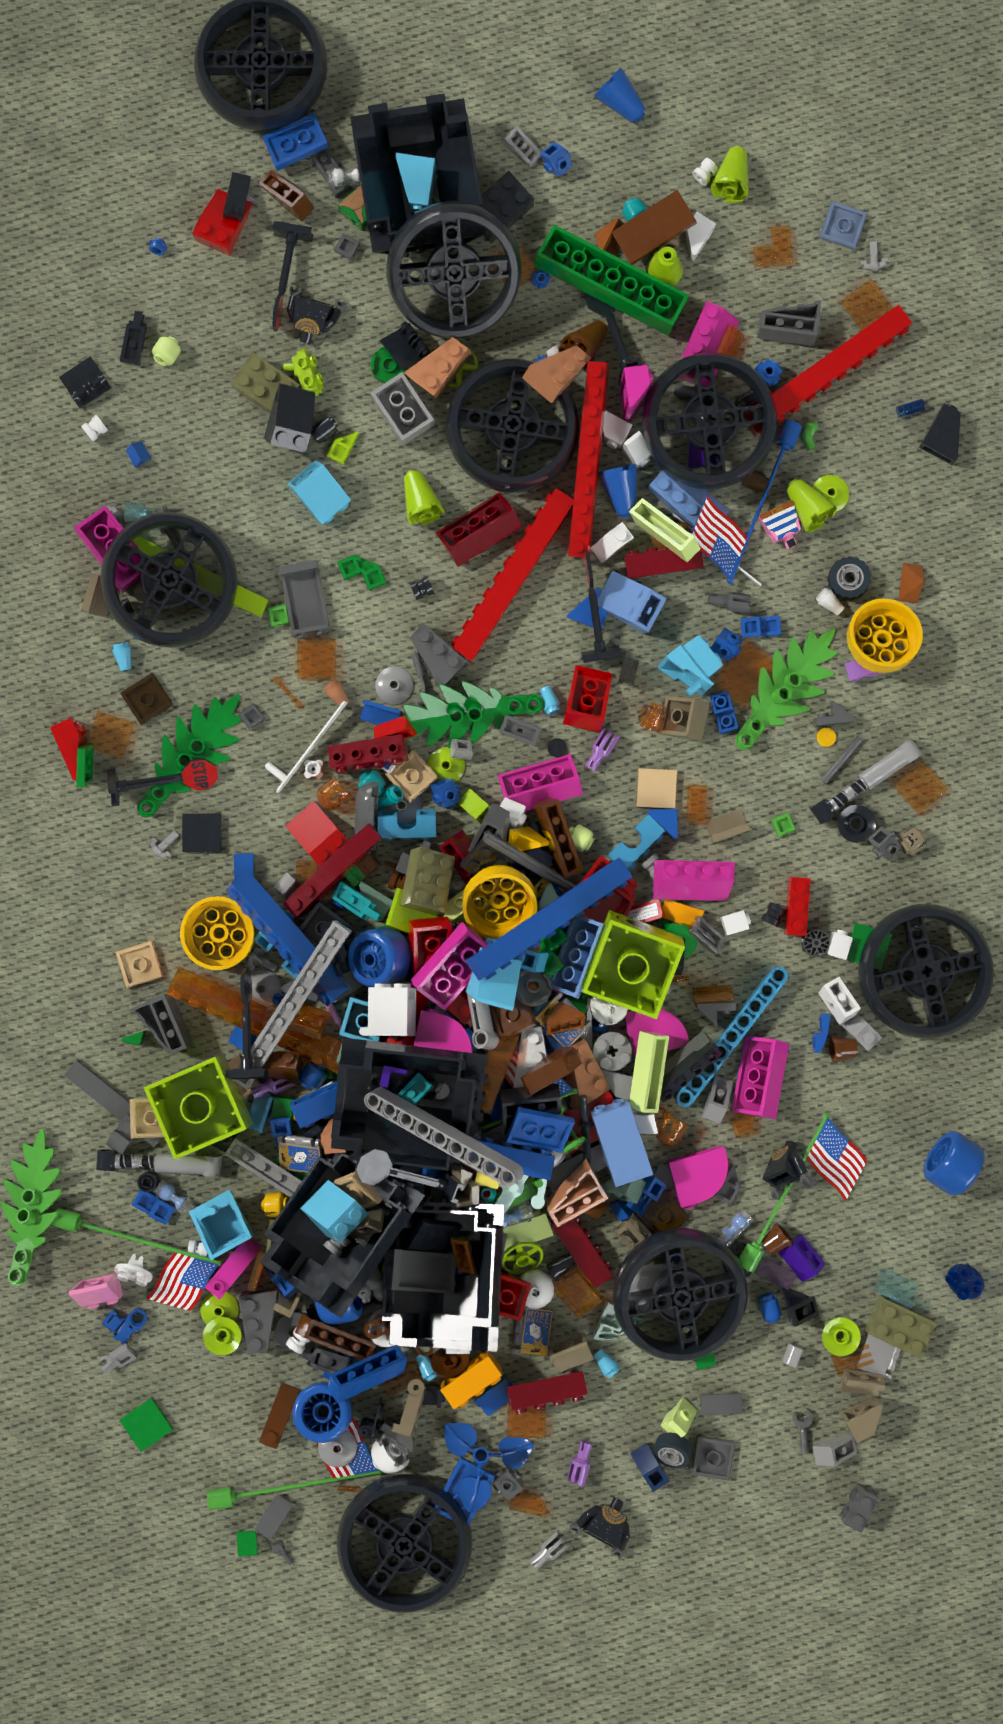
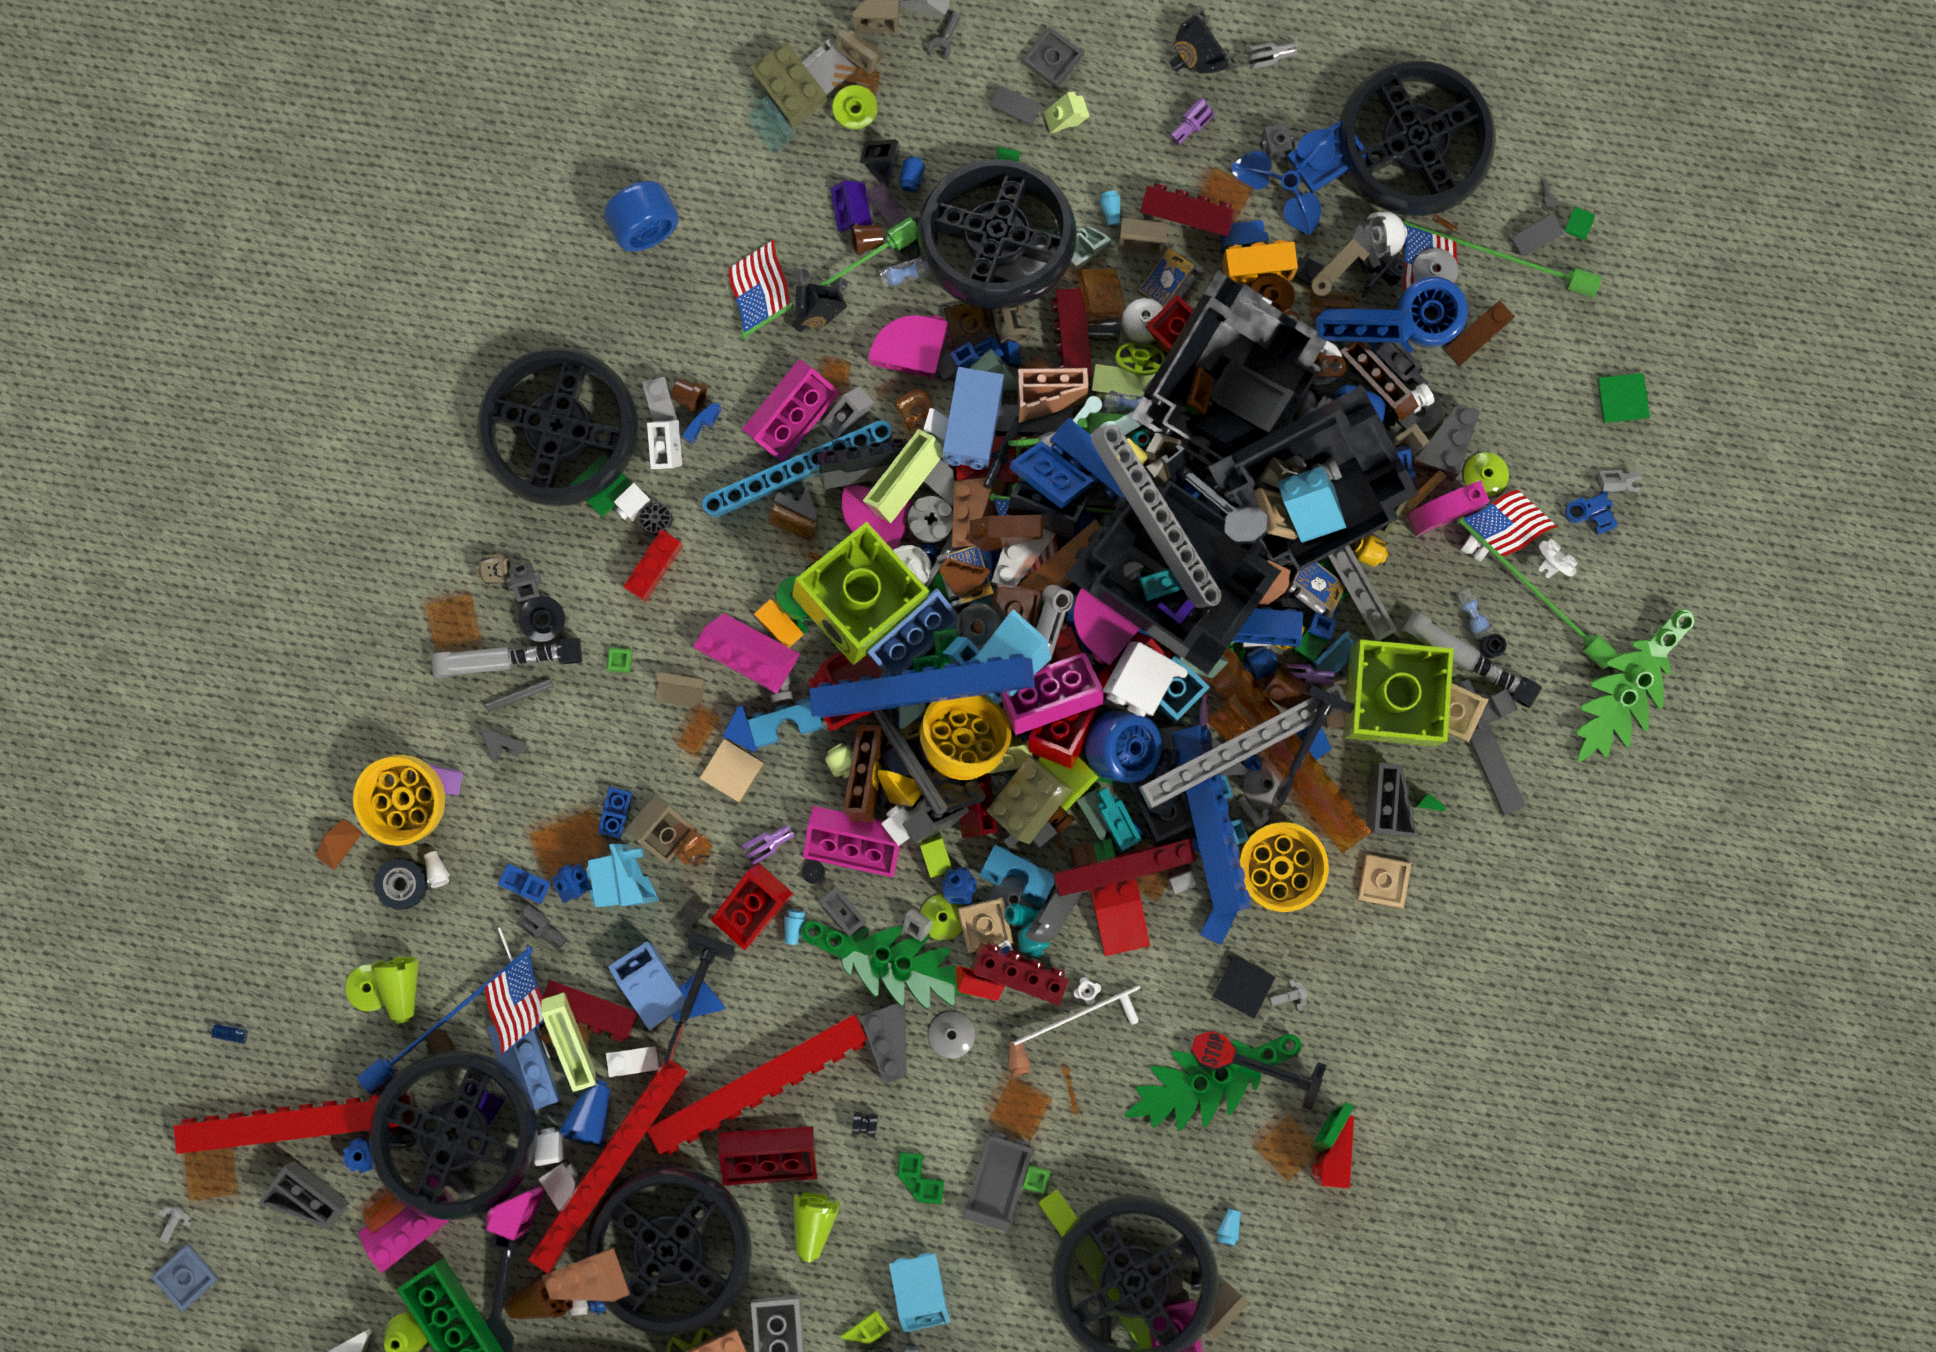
camera: 150 degrees left, 5 degrees down
bright pink slope [69,1273,123,1309] -> none
dark brown tile [120,673,173,726] -> none
blue slope [131,1190,175,1225] -> none
medium azure piece [189,1189,254,1260] -> none
lime dish [203,1316,242,1355] -> none
dark grey tile [238,703,265,731] -> none
clear orange helmet [317,777,353,811] -> none
blue panel [360,700,402,725] -> none
dark grey piece [412,653,429,706] -> none
medium azure cone [415,1352,438,1382] -> none
clear orange tile [509,1492,547,1518] -> none
slope [627,899,665,923] -> none
dark blue slope [630,1443,670,1492] -> none
black wheel [653,1432,692,1468] -> none
flat silver tile [688,916,725,954] -> none
dark grey tile [714,1164,741,1205] -> none
white brick [720,910,751,935] -> none
bright green plant [735,628,837,750] -> none
clear orange tile [753,225,793,268] -> none
torso [757,500,801,550] -> none
black wheel [761,902,787,928] -> none
light grey brick [782,1342,803,1368] -> none
bright green arm [801,421,818,451] -> none
yellow piece [817,728,836,747] -> none
black slope [919,403,961,465] -> none
clear blue plate [945,1263,985,1300] -> none

